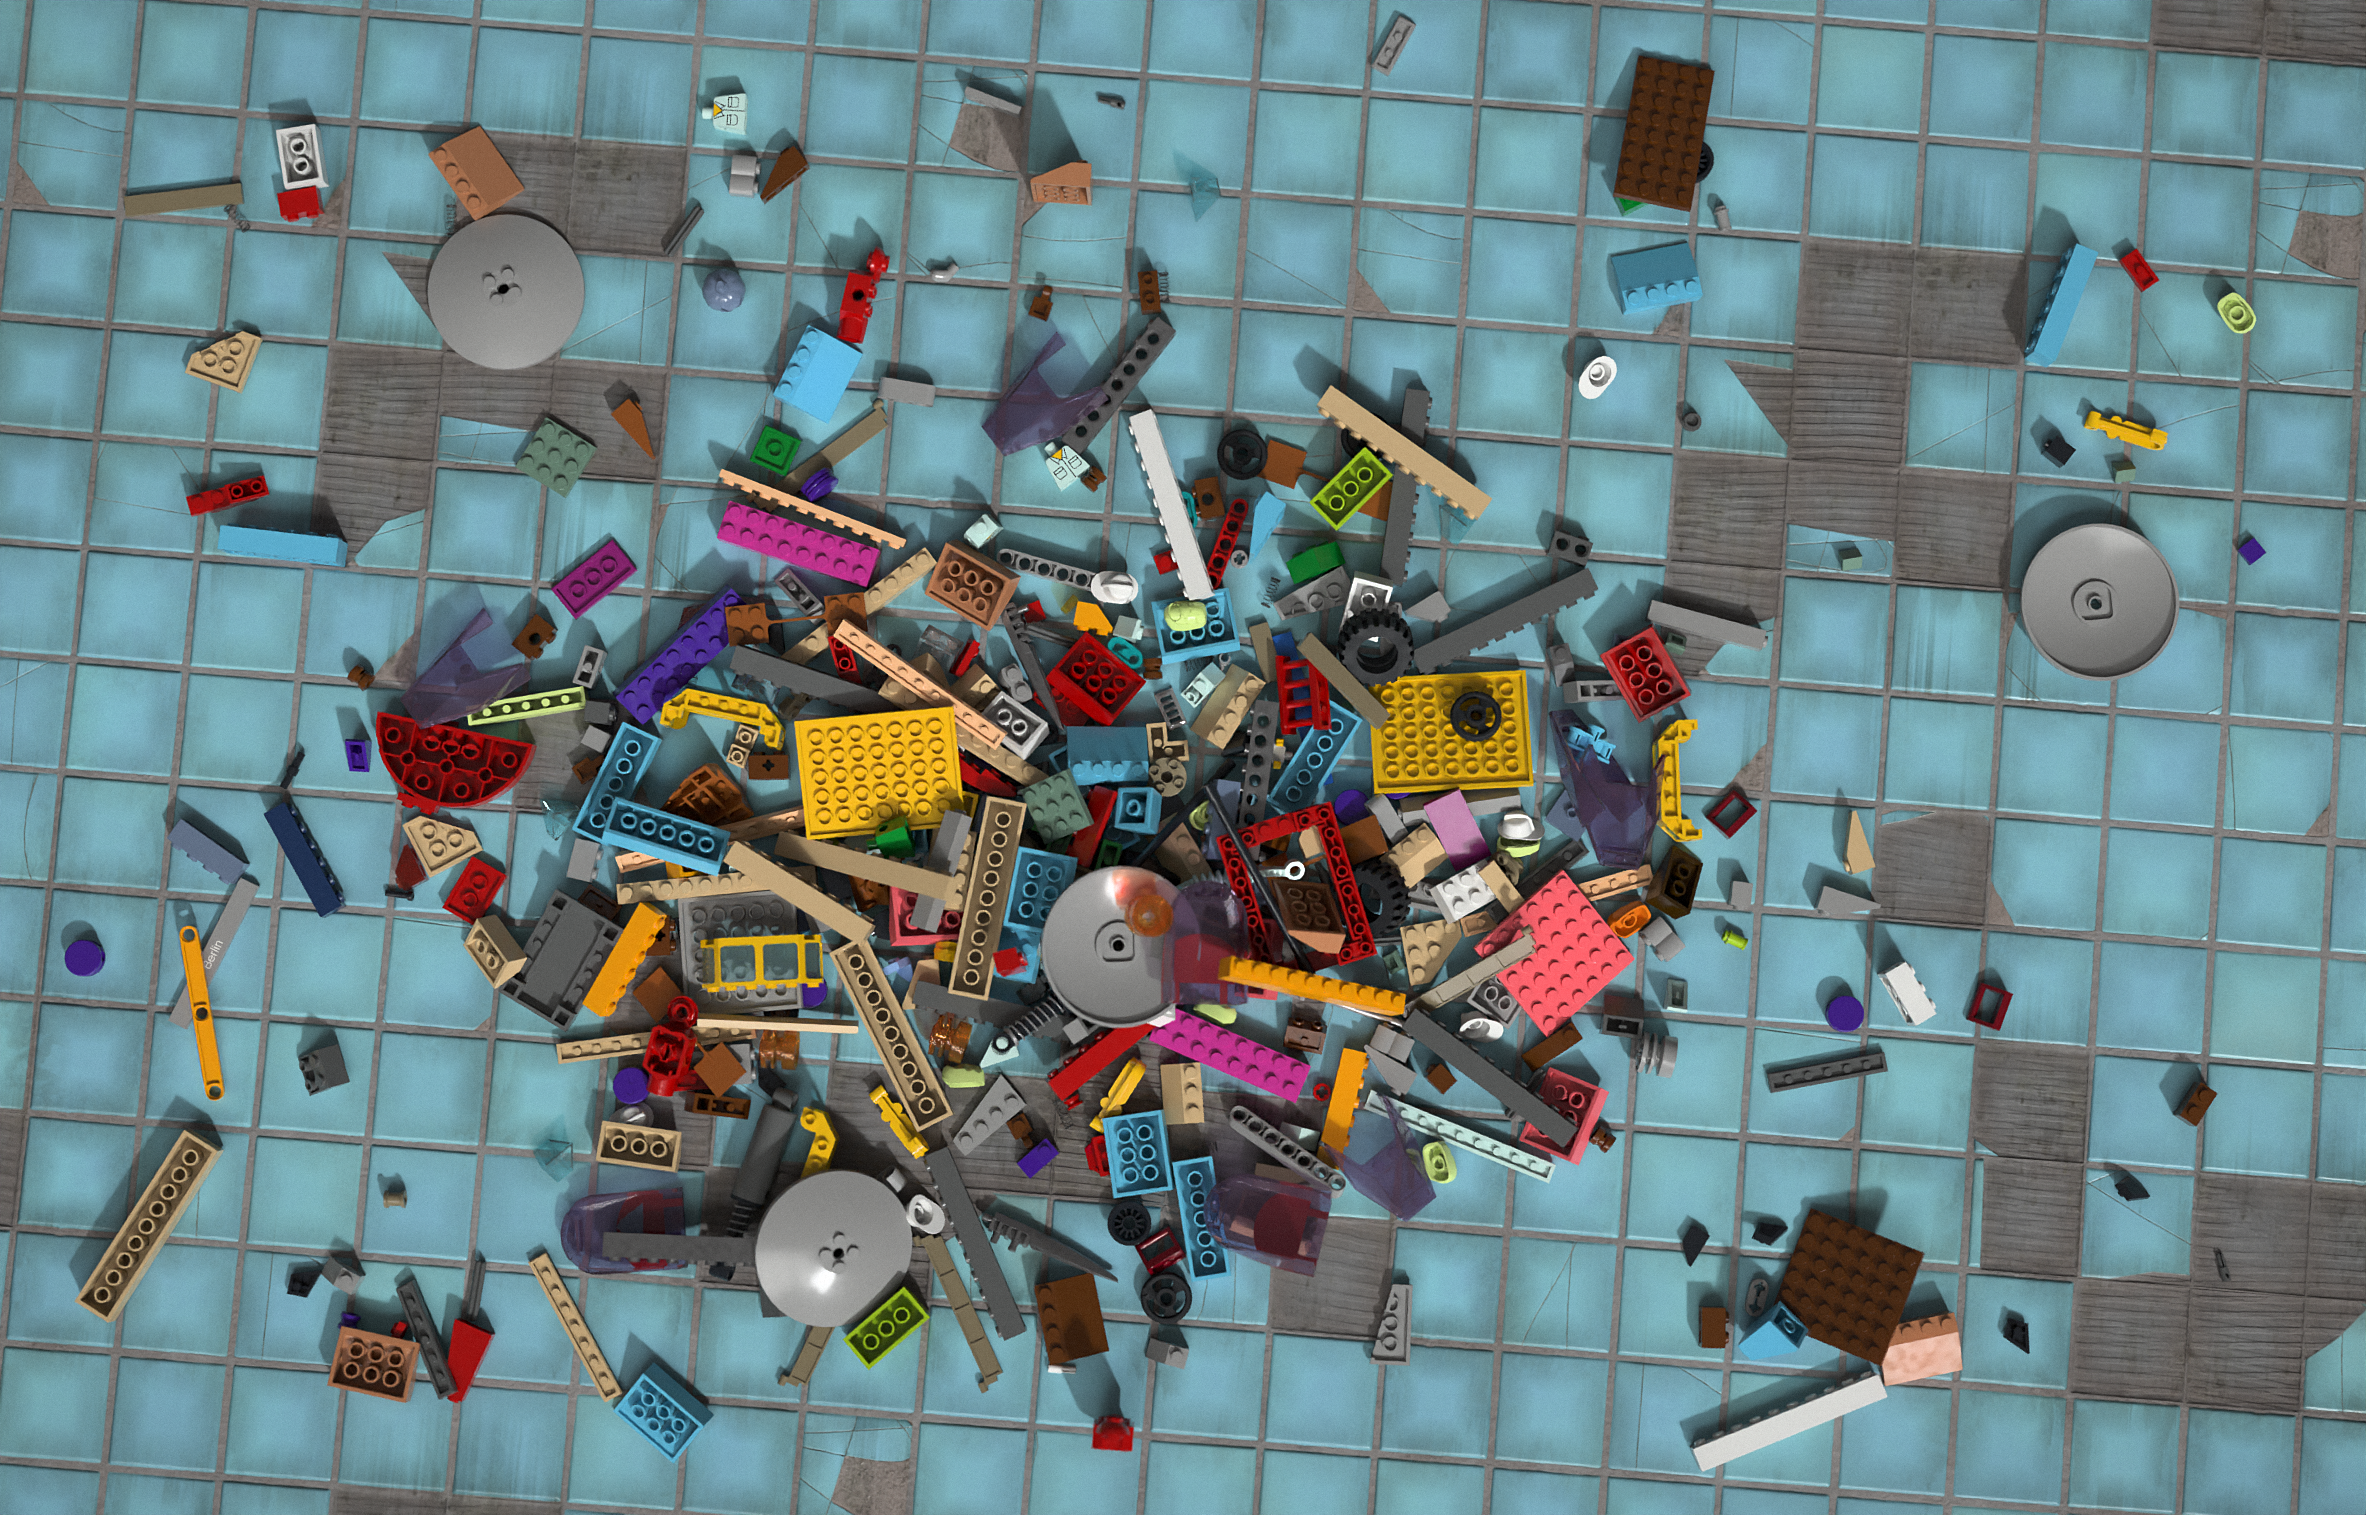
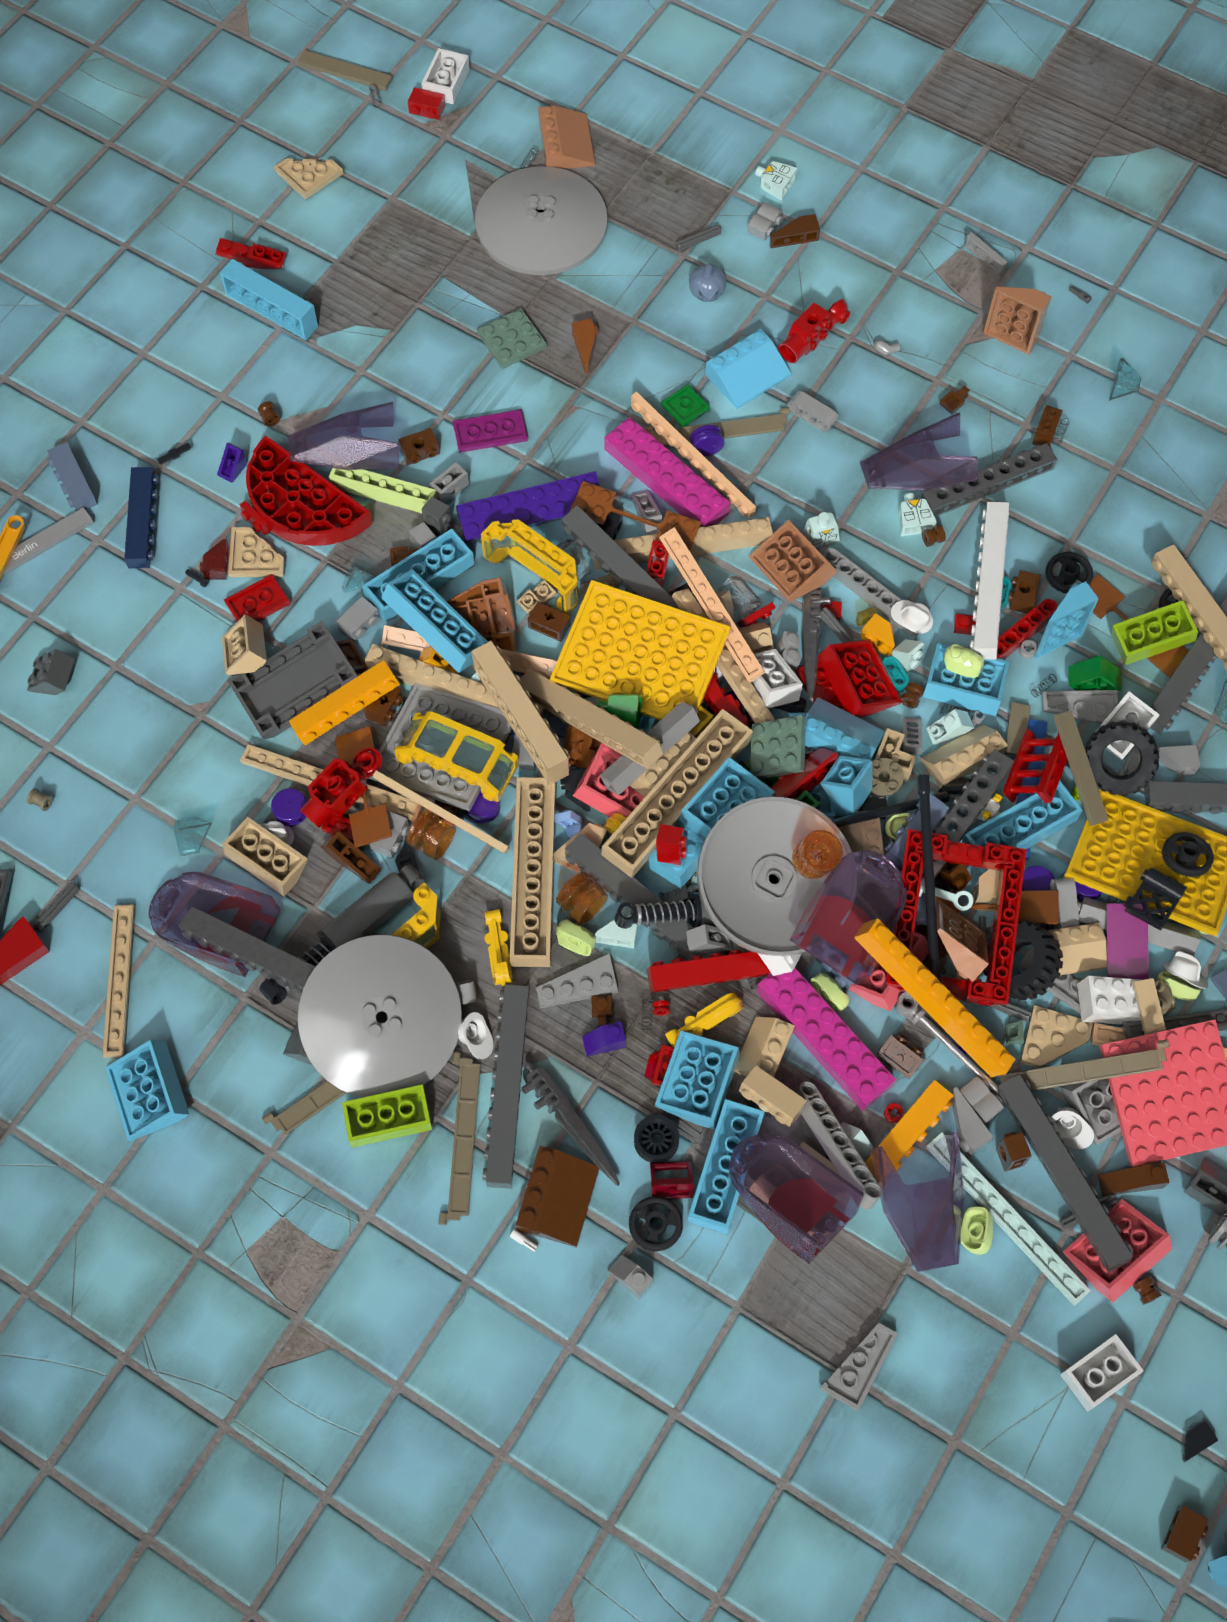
camera: 30 degrees right, 20 degrees down
red brick [1092,1414,1134,1452] -> none
none -> tan slope [739,1065,807,1127]
none -> white brick [1060,1334,1144,1412]
none -> black piece [1123,867,1187,931]

